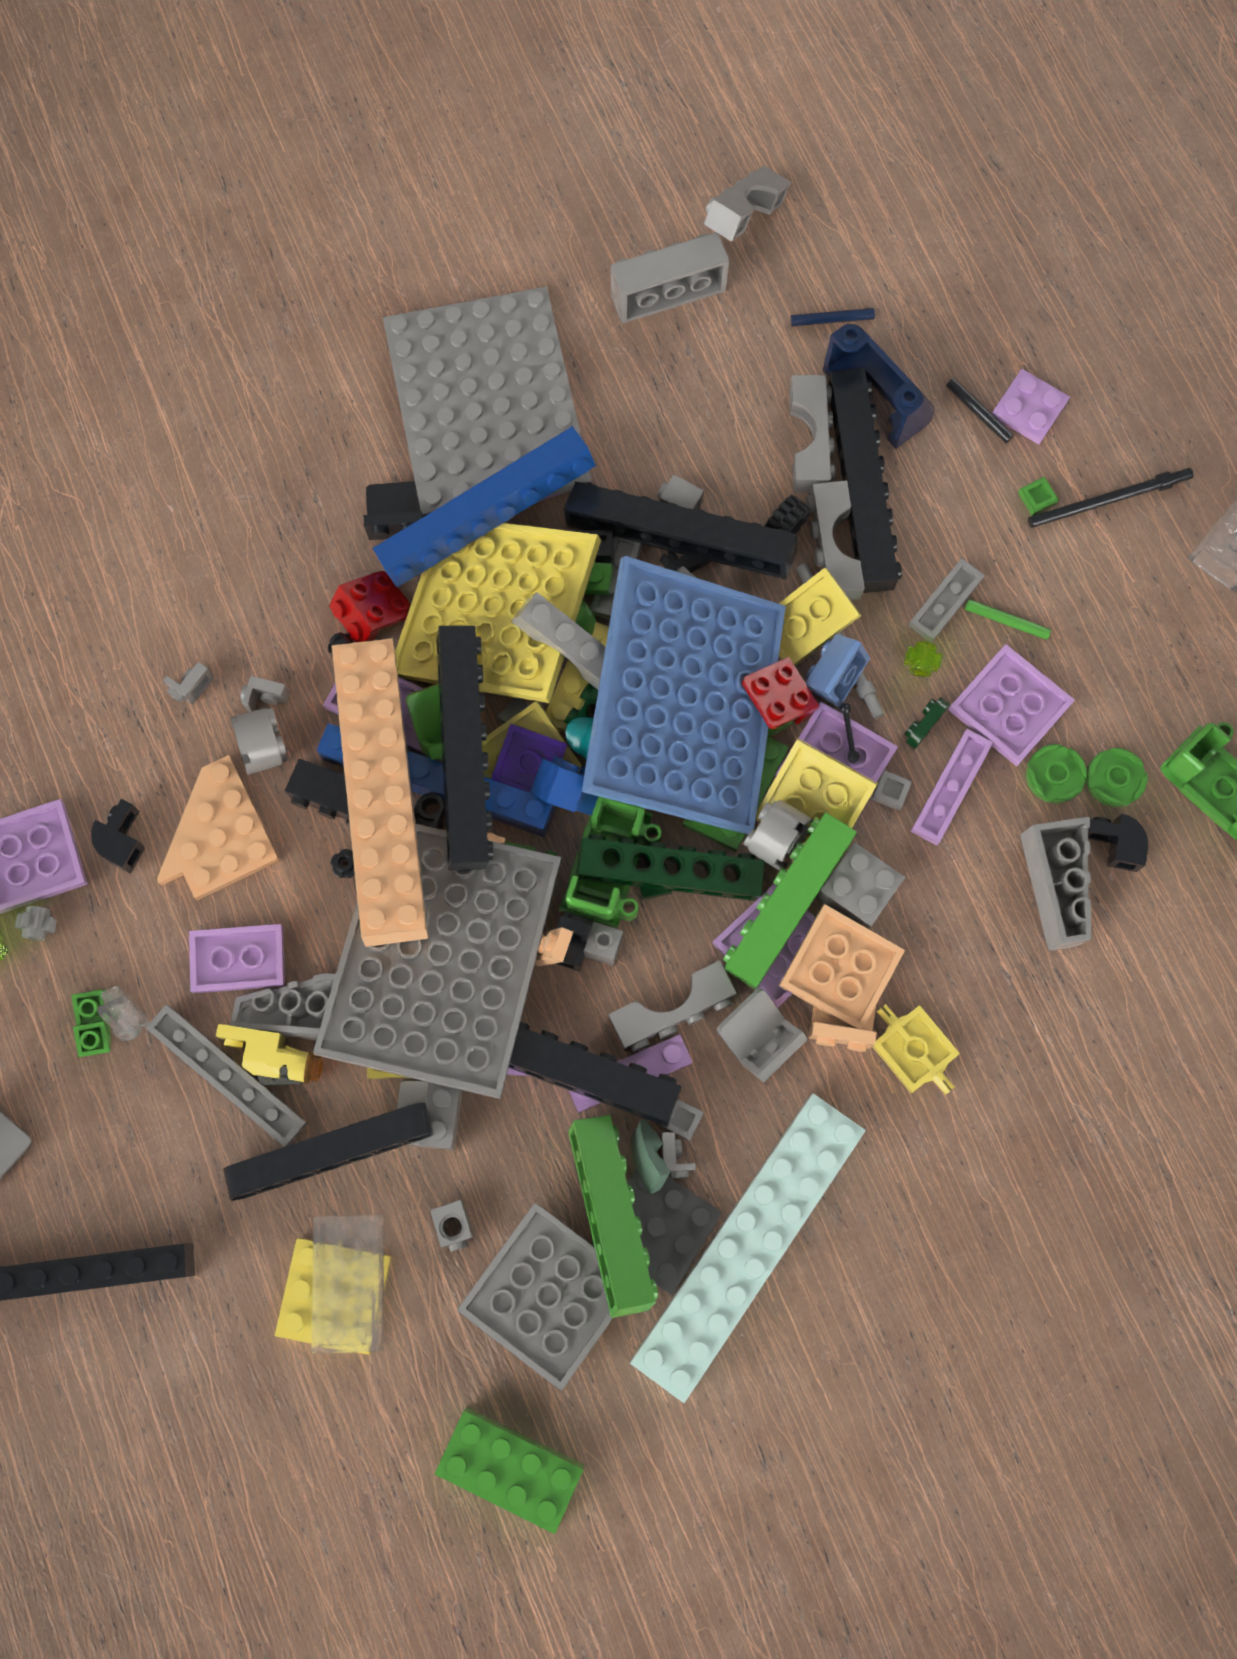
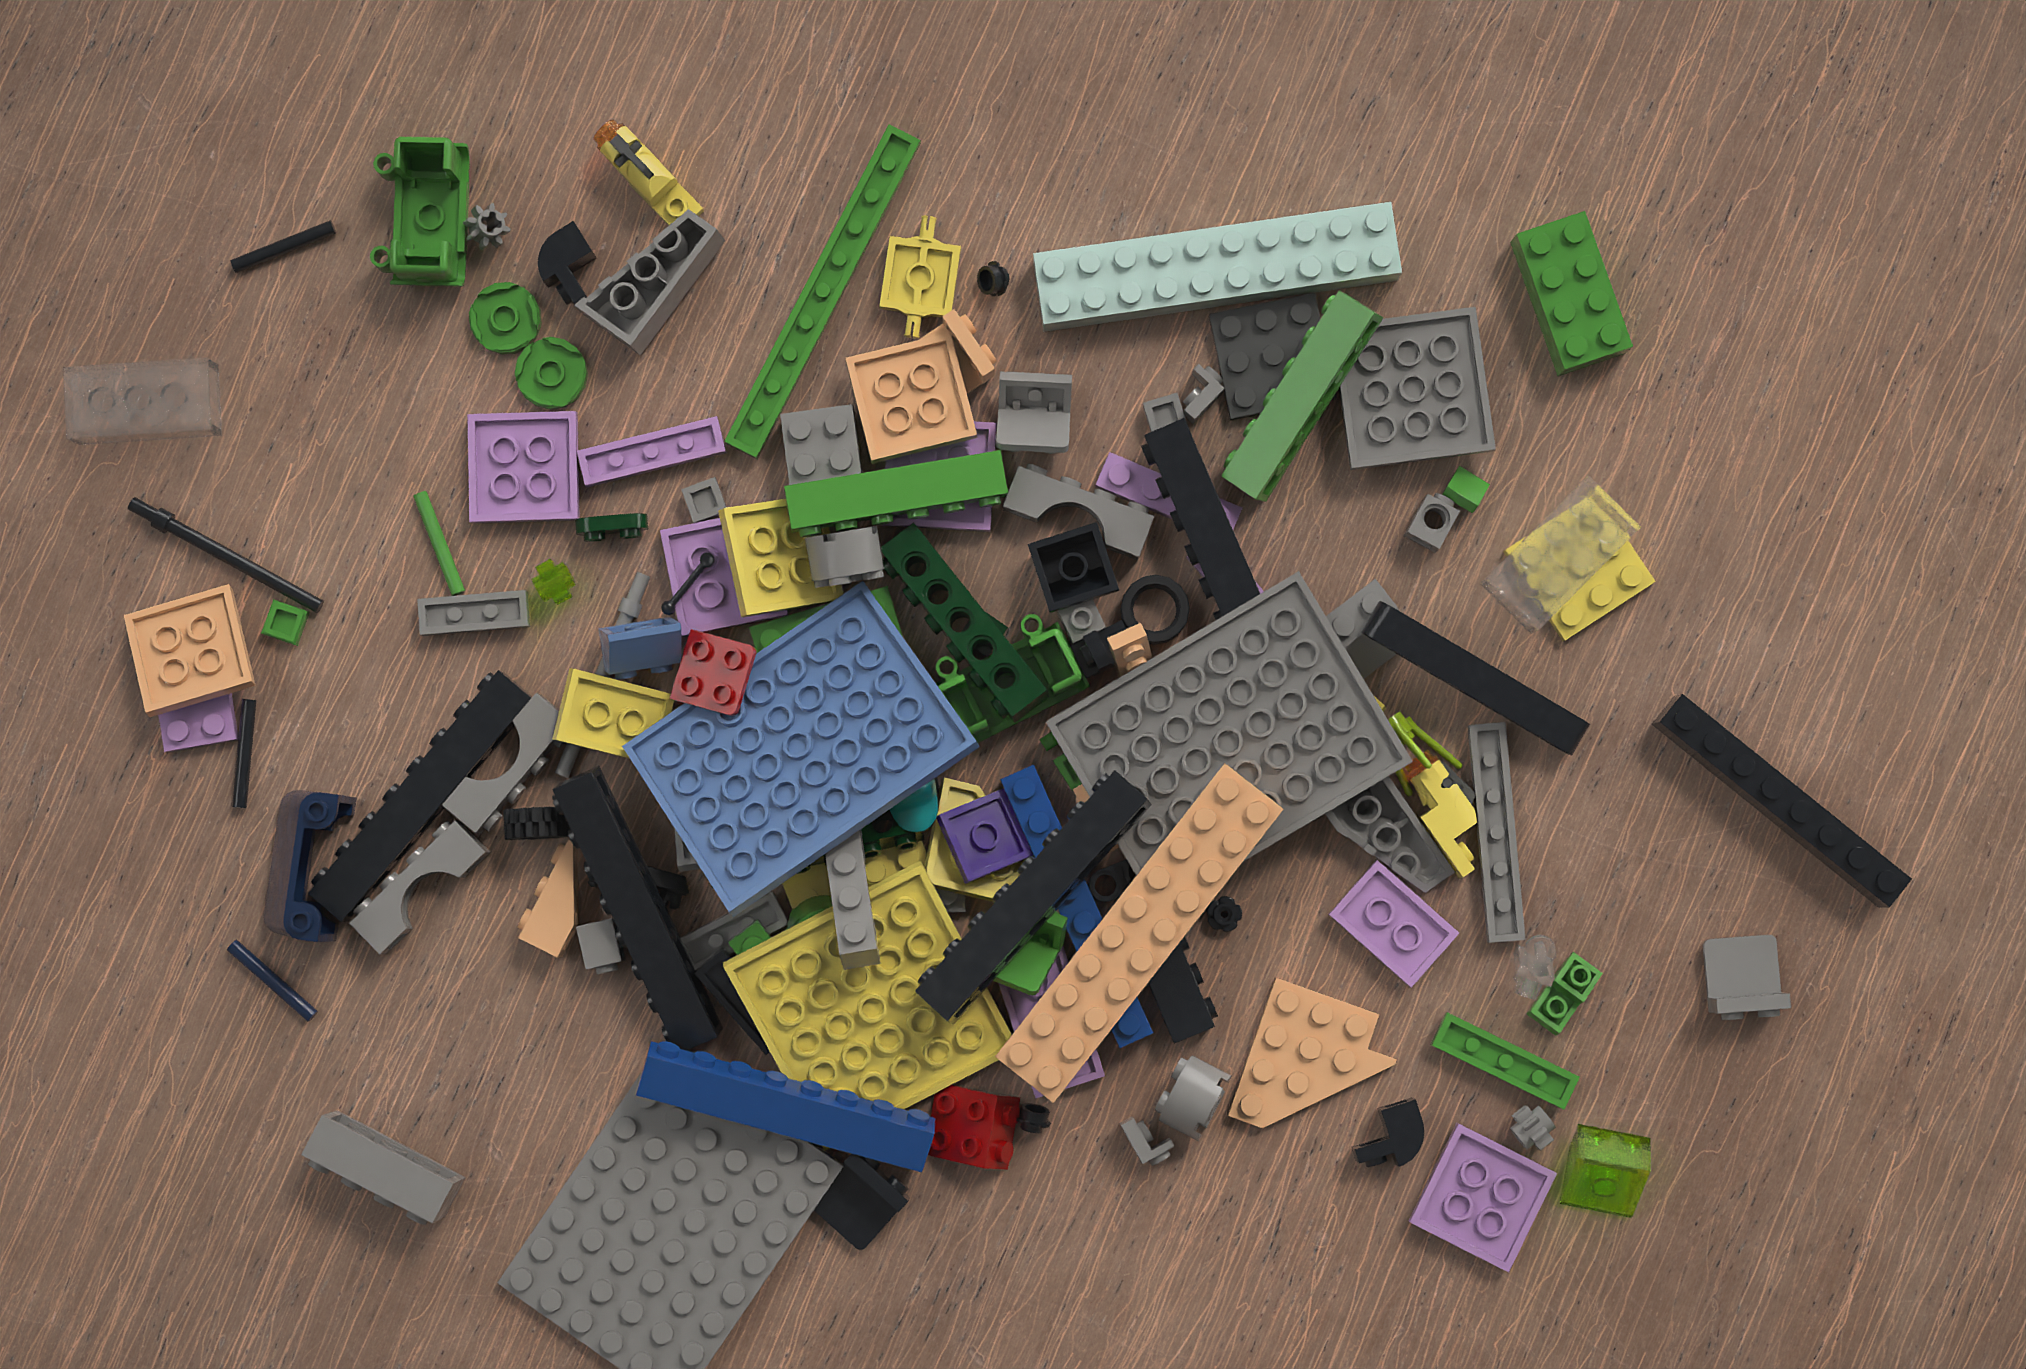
camera: 130 degrees left, 10 degrees up
light grey bracket [163,662,214,705] -> none
blue brick [530,756,598,816] -> none
sand green slope [631,1119,670,1194] -> none
light grey arch [704,166,791,242] -> none
none -> light nougat plate [124,584,256,717]
none -> light grey gear [463,203,511,250]
none -> light nougat slope [518,840,579,958]
none -> light yellow plate [593,119,704,225]
none -> bright green plate [724,124,921,460]
none -> black plate [977,261,1010,296]
none -> black slope [1028,522,1119,613]
none -> black tyre [1120,575,1190,645]
none -> lime plant [1388,711,1463,796]
none -> bright green plate [1430,1012,1580,1110]
none -> bright green tile [1442,466,1490,513]

